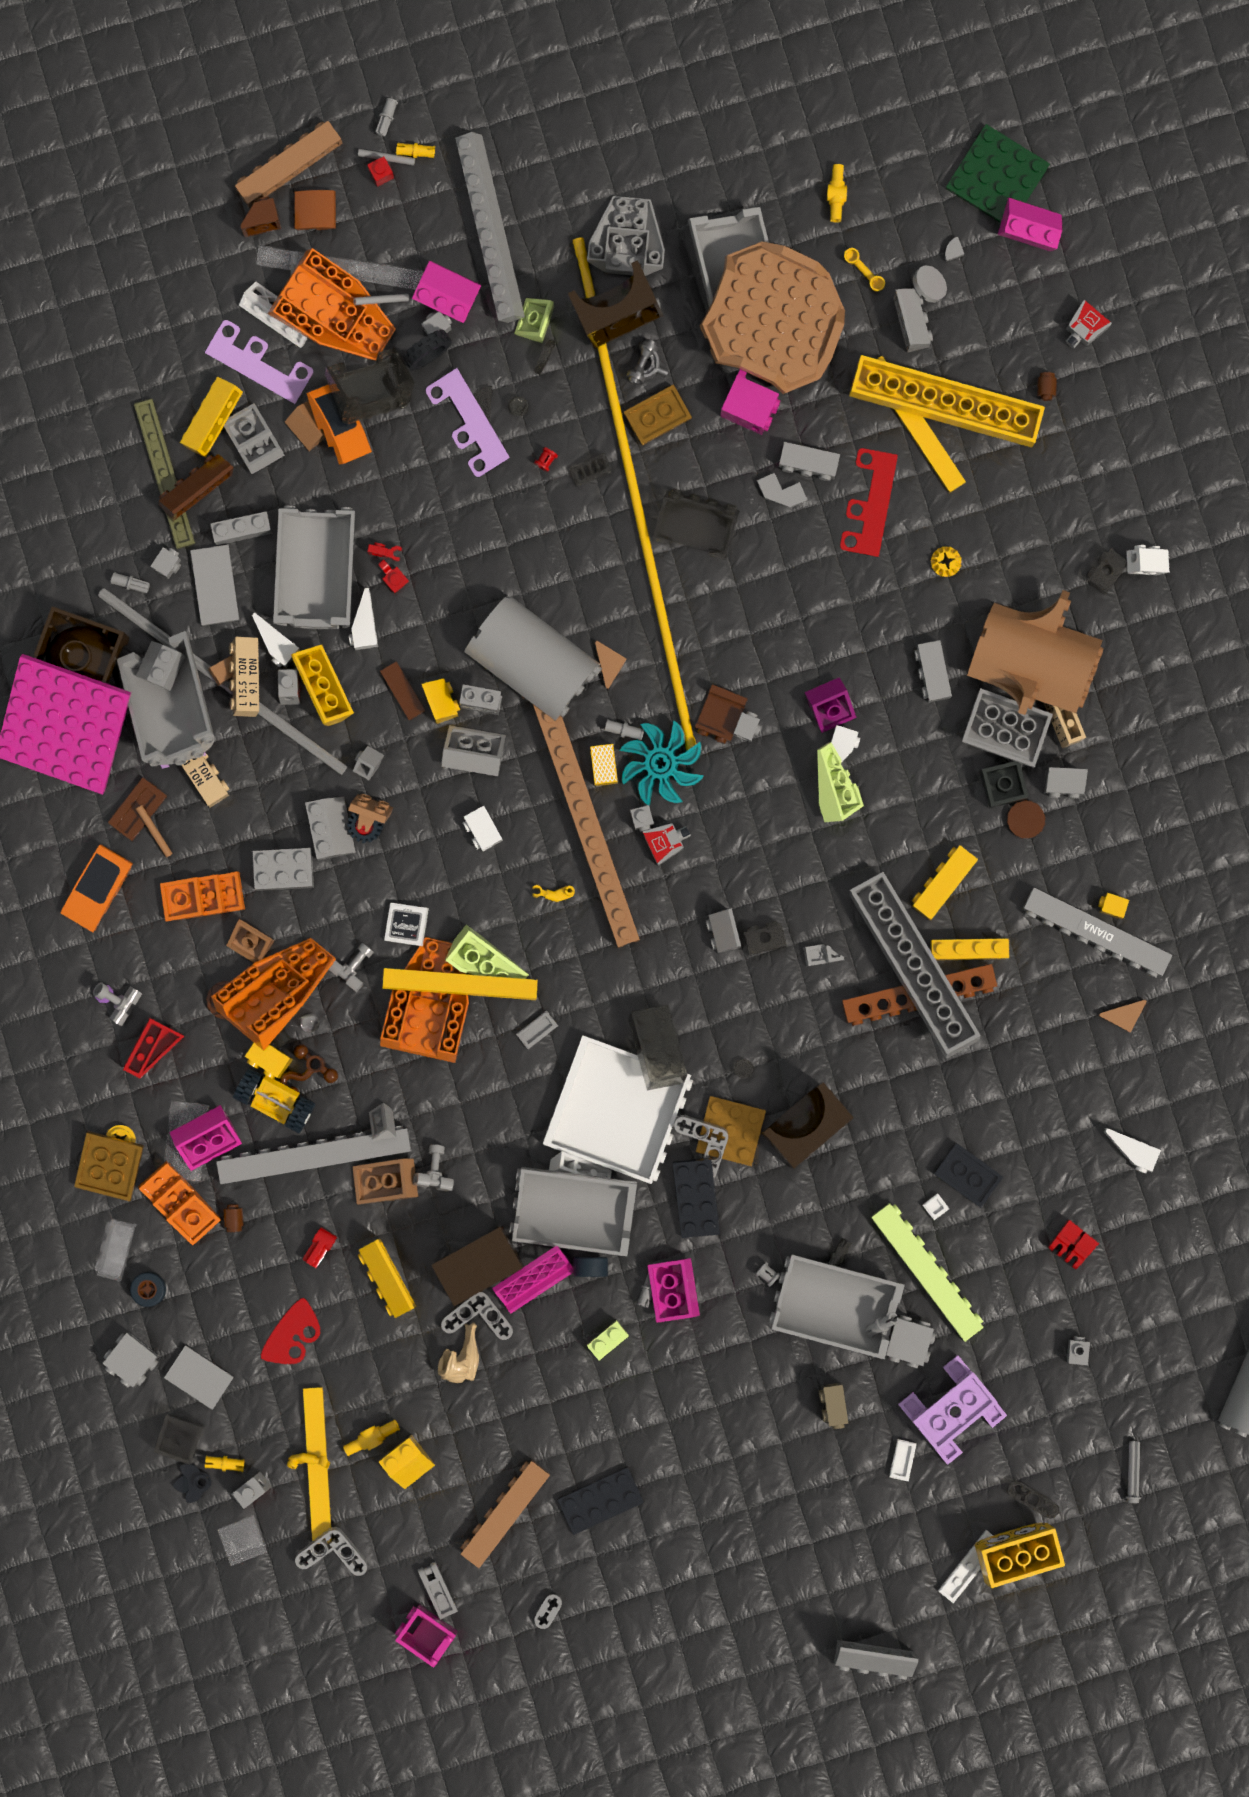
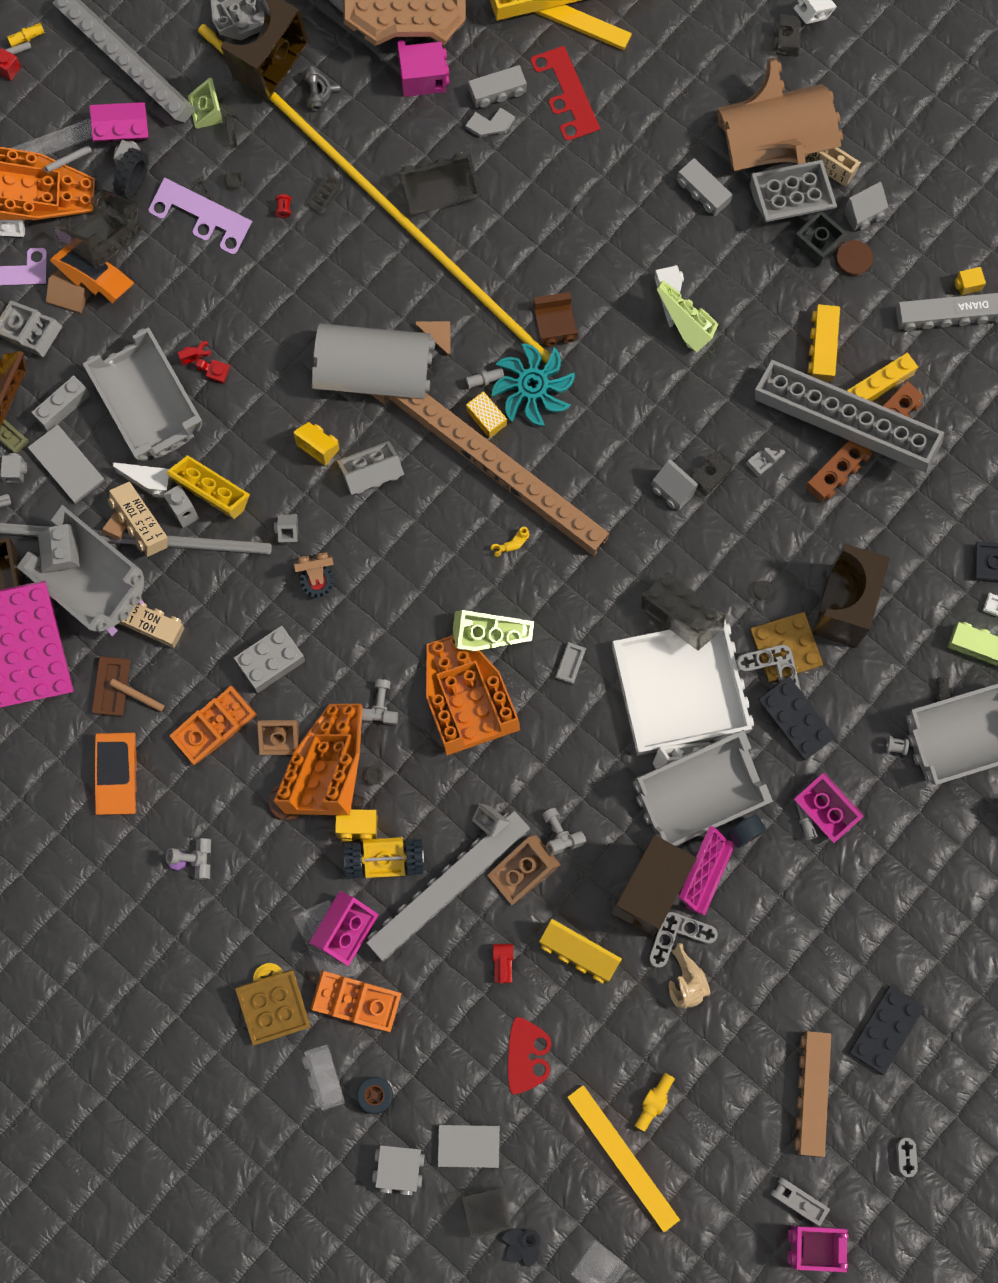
camera: 35 degrees left, 10 degrees down
red wedge [122,1017,184,1078] -> none
yellow pin [205,1455,245,1472] -> none
reddish brown brick [223,1204,244,1232] -> none
light grey torso [231,1472,272,1509] -> none
reddish brown piece [279,1044,338,1099] -> none
yellow arm [287,1453,330,1469] -> none
light grey beam [295,1527,367,1576] -> none
light grey slope [305,797,356,861] -> none
white slope [349,588,378,650] -> none
yellow slope [379,1435,435,1489] -> none
reddish brown tile [380,661,425,721] -> none
yellow tile [382,968,538,1000] -> none
tile [384,903,429,946] -> none
light grey panel [460,685,502,715] -> none
white brick [463,806,503,851] -> none
yellowish green brick [587,1320,629,1360] -> none
pearl gold plate [624,384,692,446] -> none
light grey brick [630,805,654,832] -> none
torso [642,823,691,866] -> none
light grey brick [733,711,762,743] -> none
magenta slope [805,677,856,733] -> none
yellow gear [931,547,961,577] -> none

